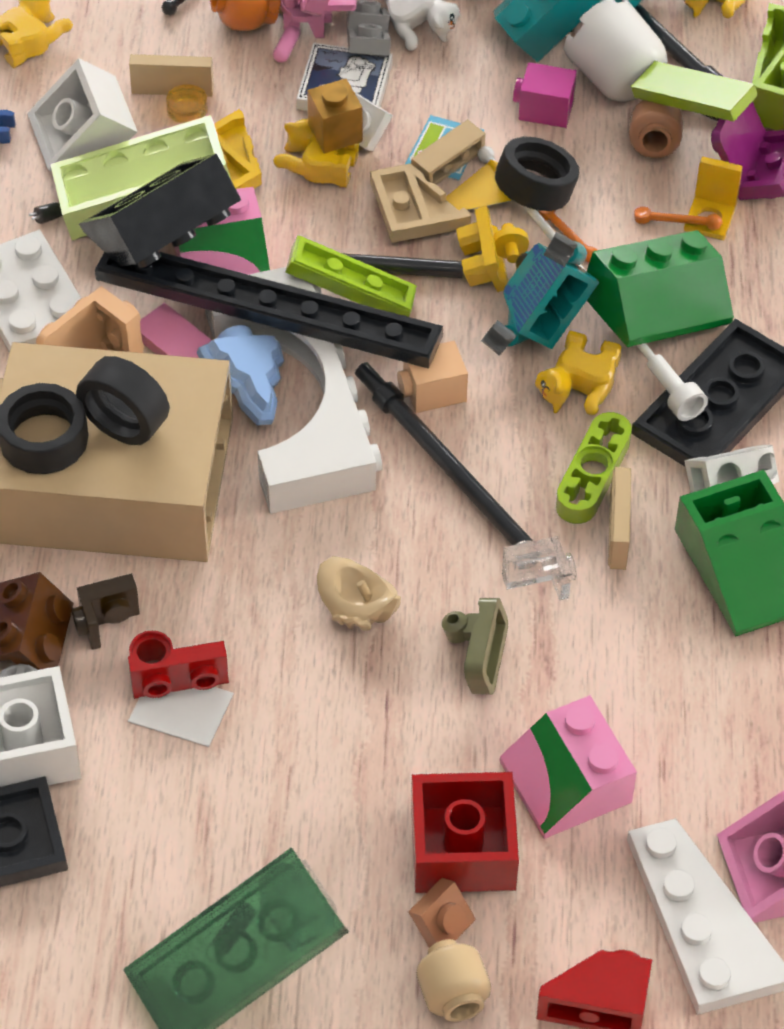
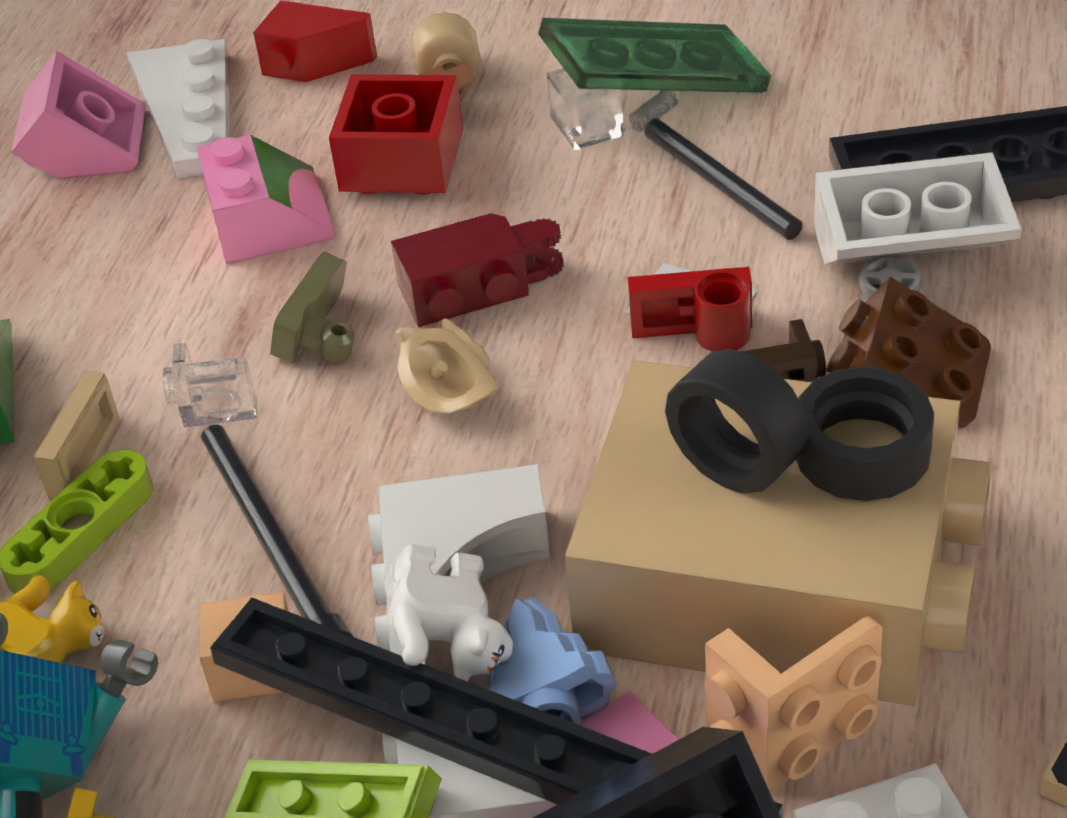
camera: 165 degrees left, 10 degrees down
none -> white animal [384,544,513,681]
none -> dark red hinge [391,213,564,327]
none -> black bar [644,118,802,240]

